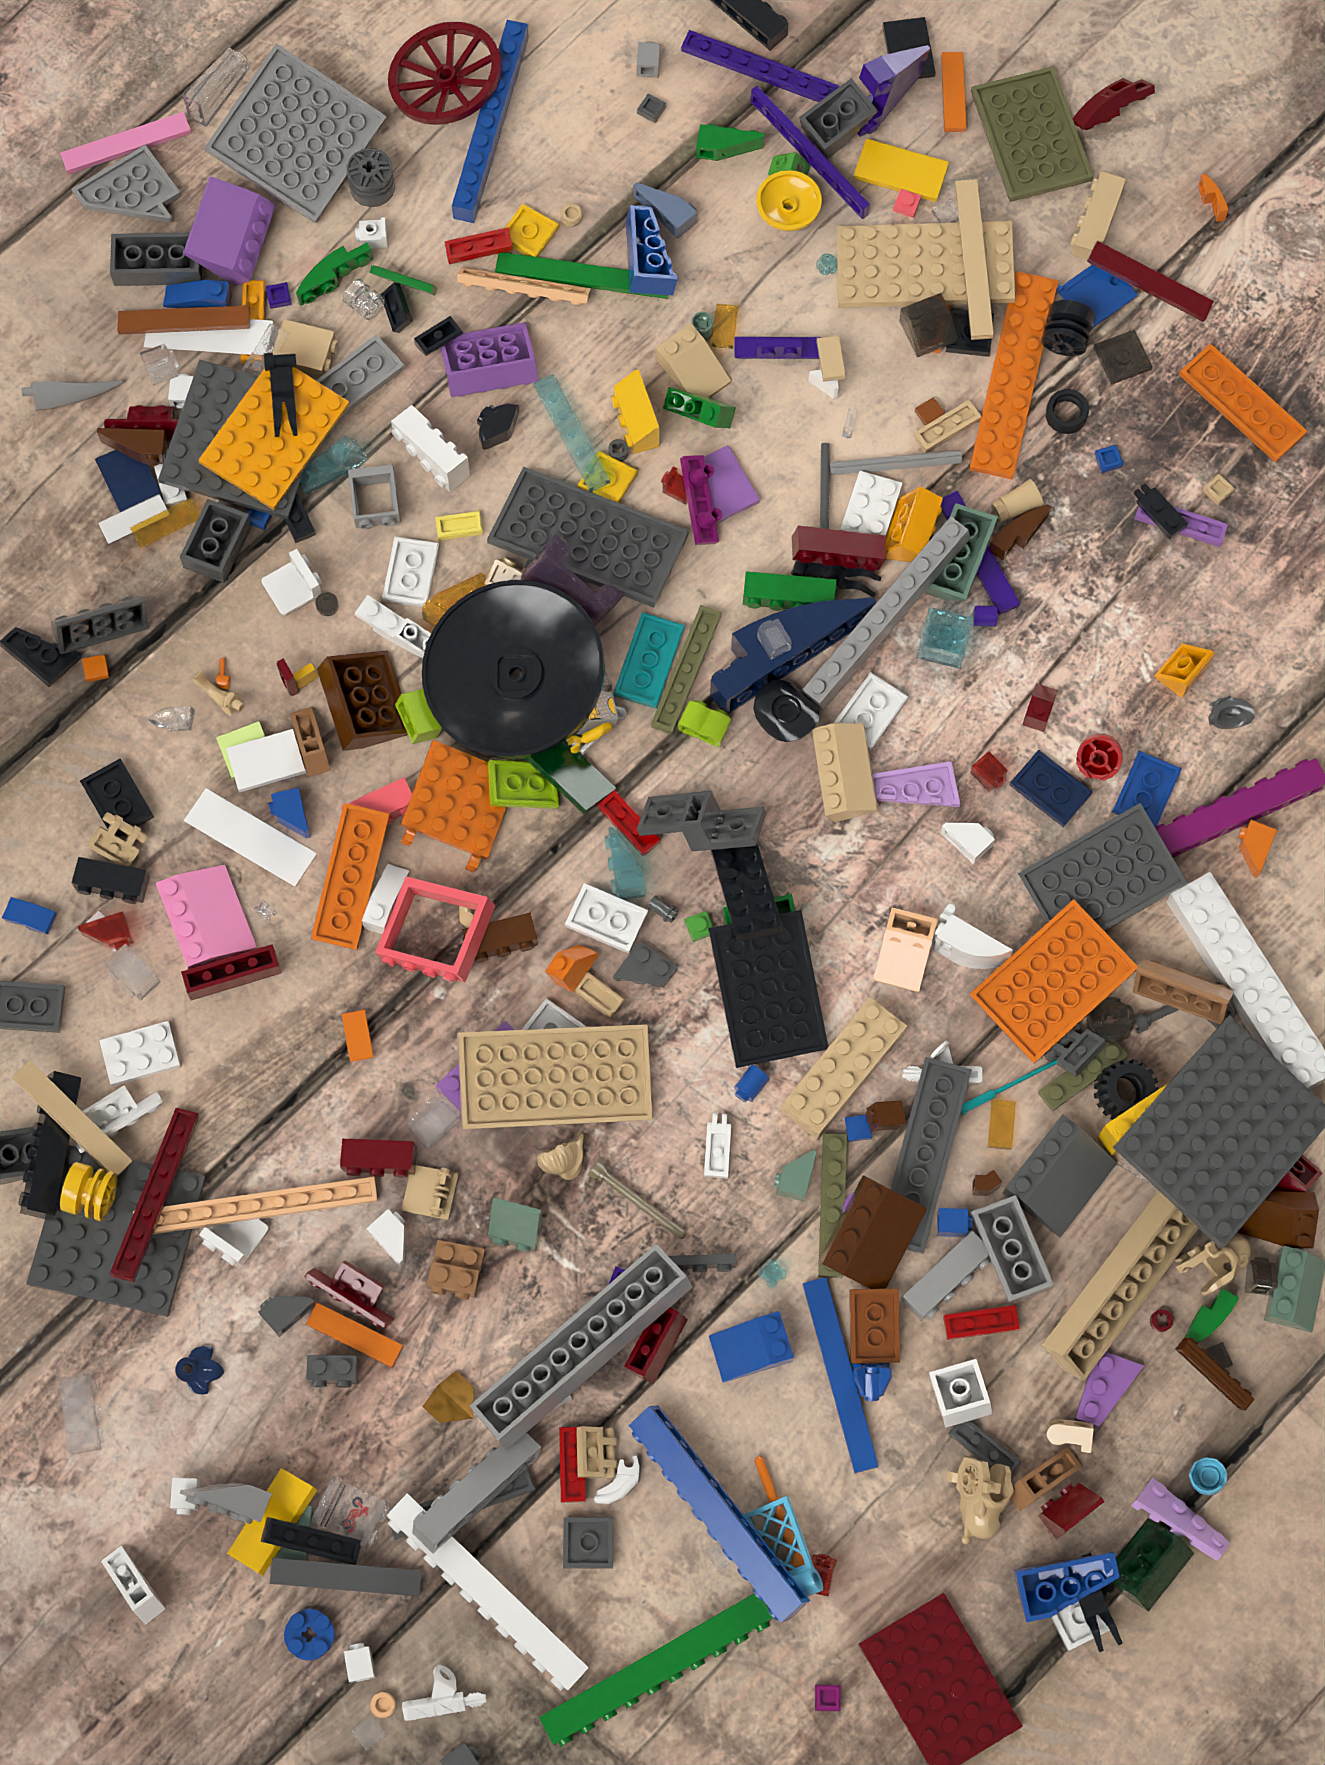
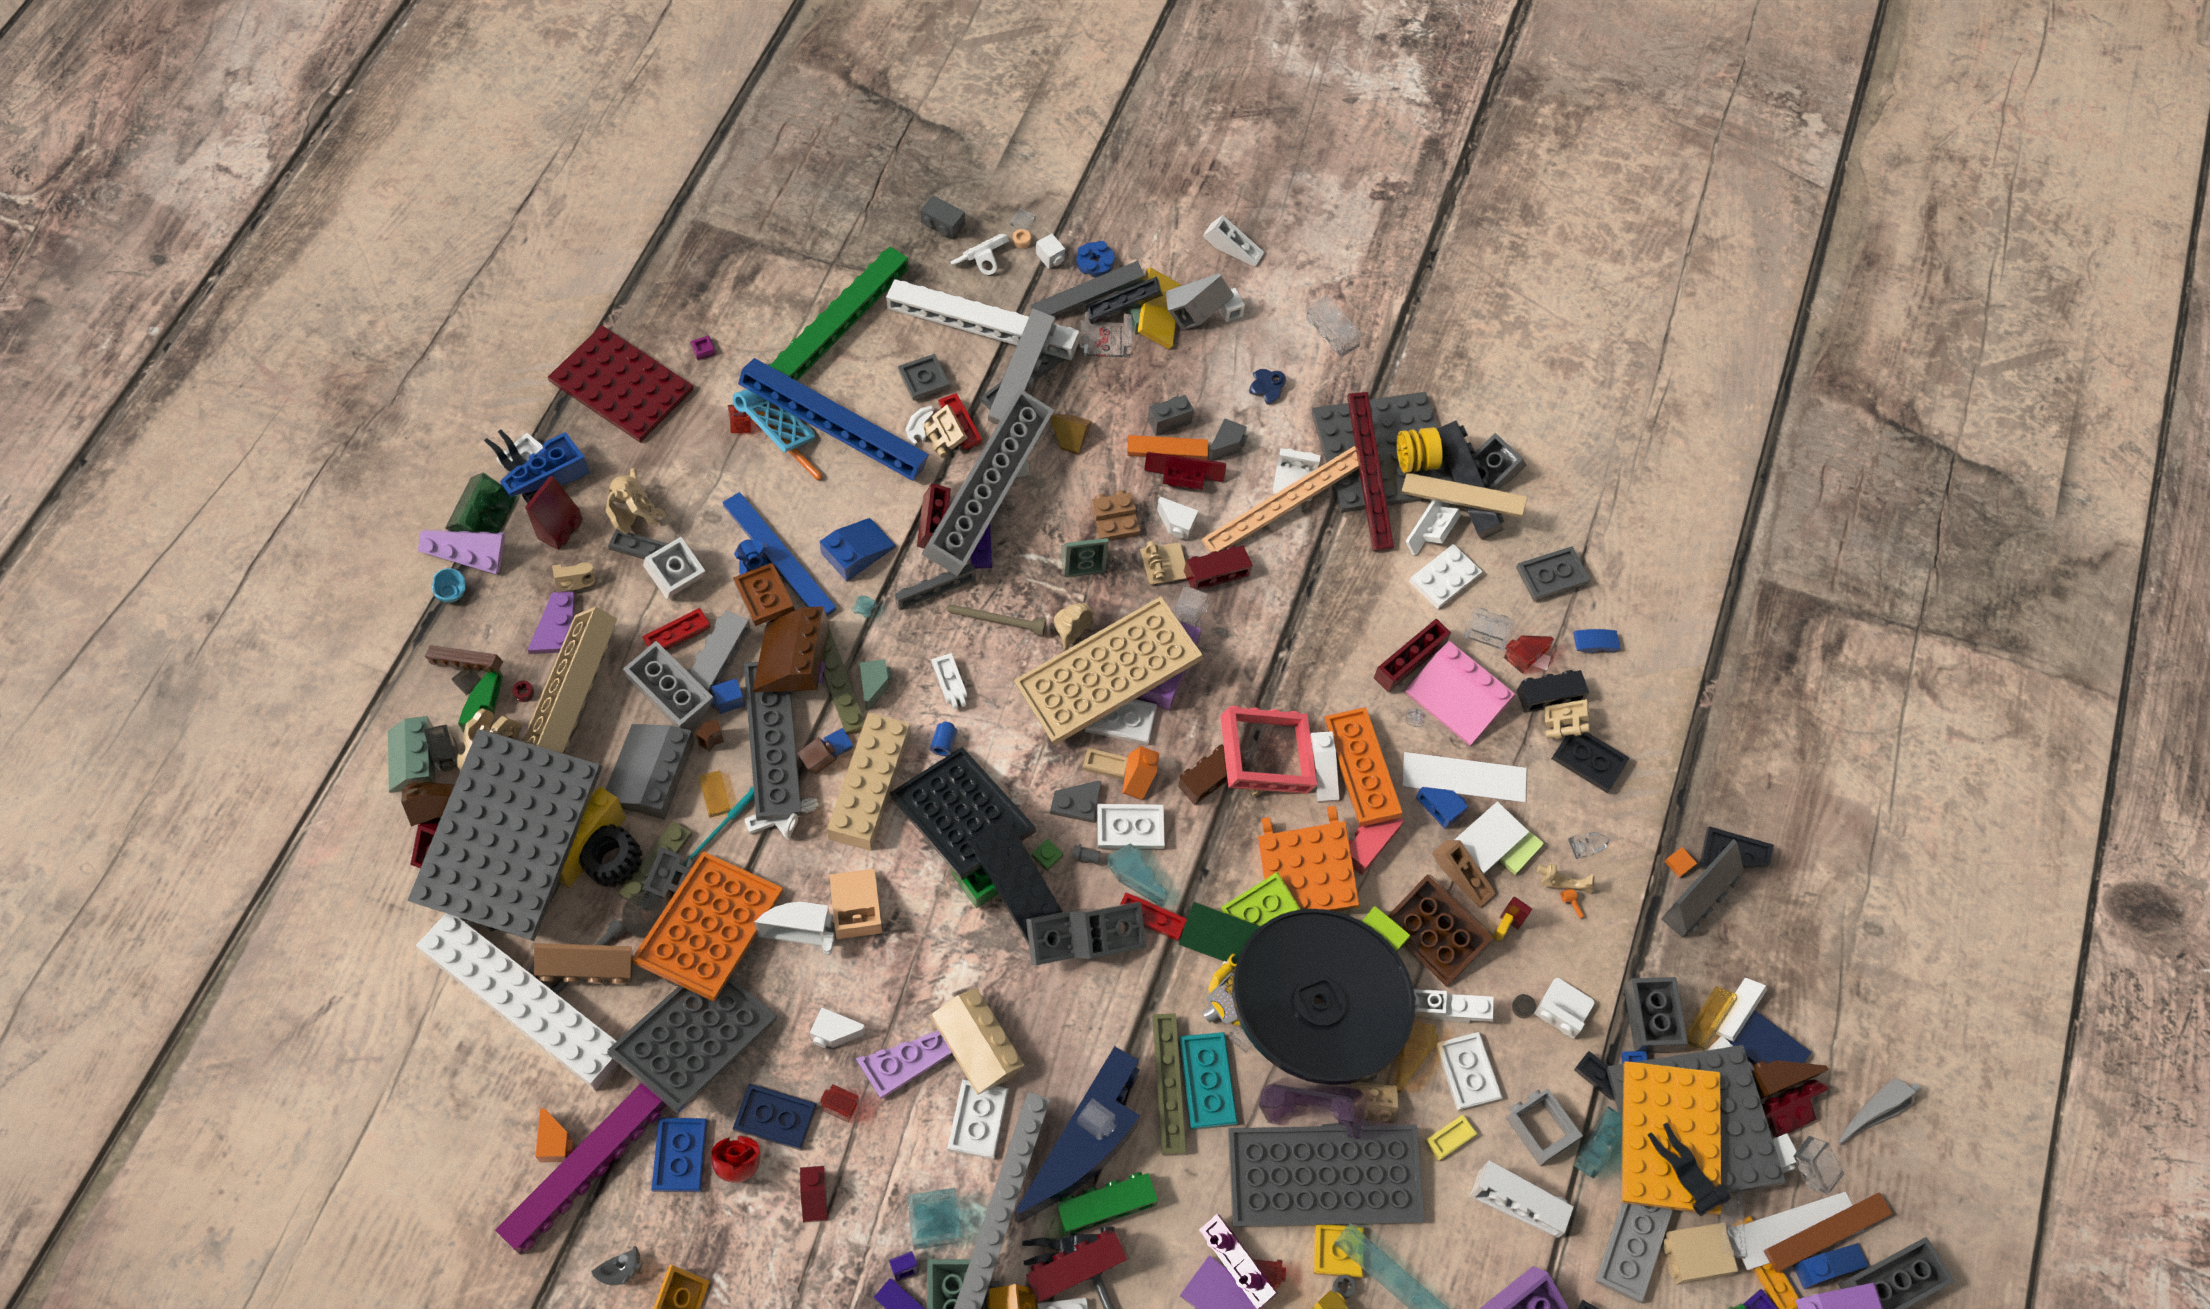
camera: 150 degrees right, 10 degrees down
orange slope [342,1009,374,1062] -> none
black piece [477,403,519,450] -> none
lime brick [678,700,731,747] -> none
black hat [753,680,820,742] -> none
medium nougat slope [1011,1447,1082,1511] -> none

